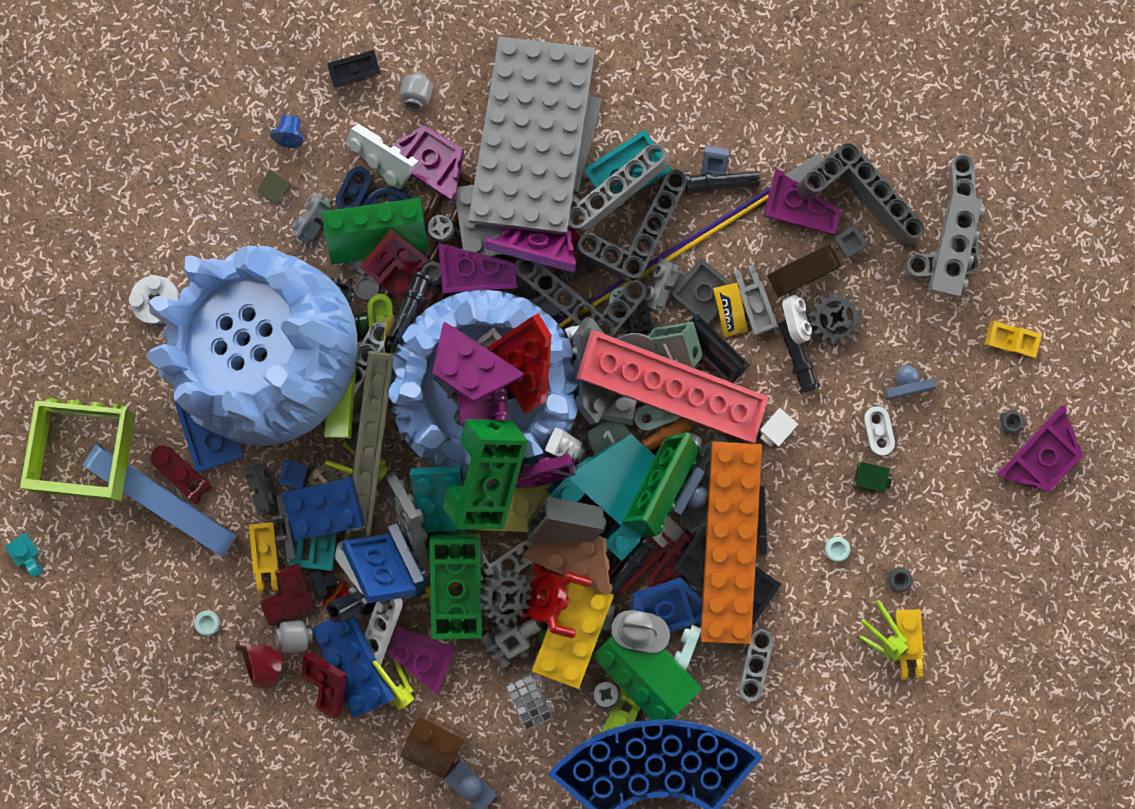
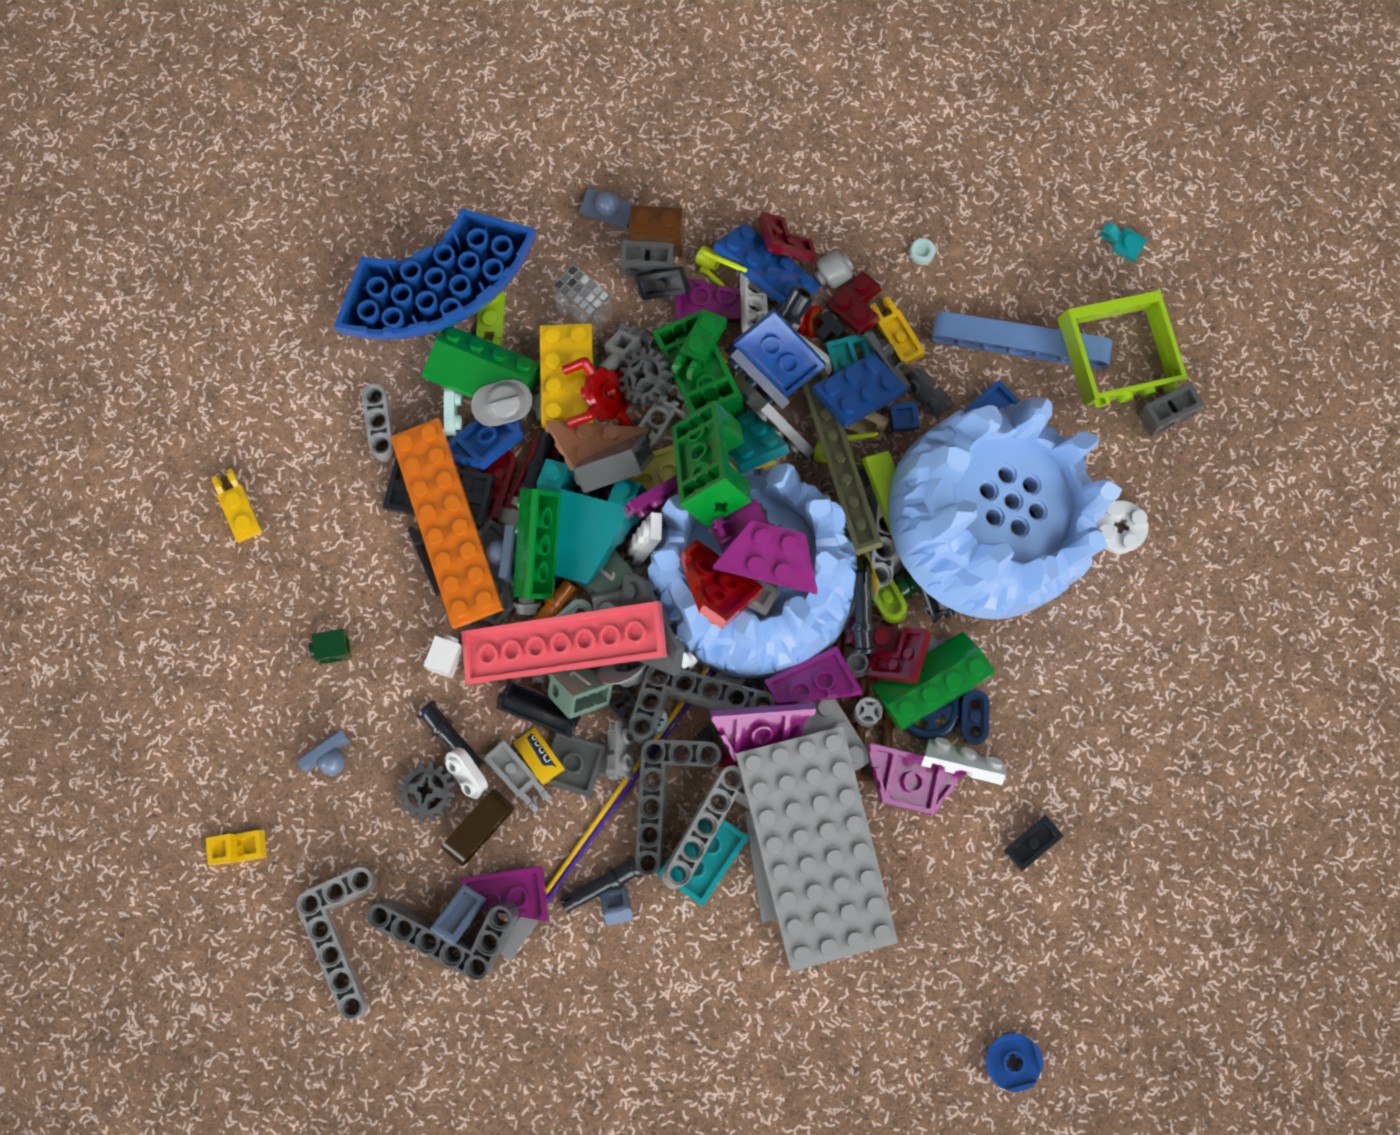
camera: 155 degrees right, 10 degrees down
dark red plate [151,445,213,505] -> none
dark red helmet [235,641,284,689] -> none
olive slope [257,169,292,205] -> none
blue piece [270,115,304,148] -> none
light grey hinge [291,192,333,243] -> none
light grey piece [355,276,380,301] -> none
light grey head [399,72,433,111] -> none
light grey wheel [594,681,618,707] -> none
light aqua tile [825,537,850,562] -> none
dark grey plate [833,225,868,259] -> none
lime plant [859,600,909,662] -> none
white plate [864,406,895,456] -> none
dark grey plate [887,568,912,592] -> none
light grey brick [928,193,985,299] -> none
magenta wing [996,405,1083,492] -> none
dark grey plate [1000,410,1024,434] -> none
none -> sand blue tile [431,884,486,946]
none -> dark grey brick [620,240,675,276]
none -> black plate [635,266,691,300]
none -> green hinge [671,309,727,380]
none -> dark grey brick [1139,383,1204,437]

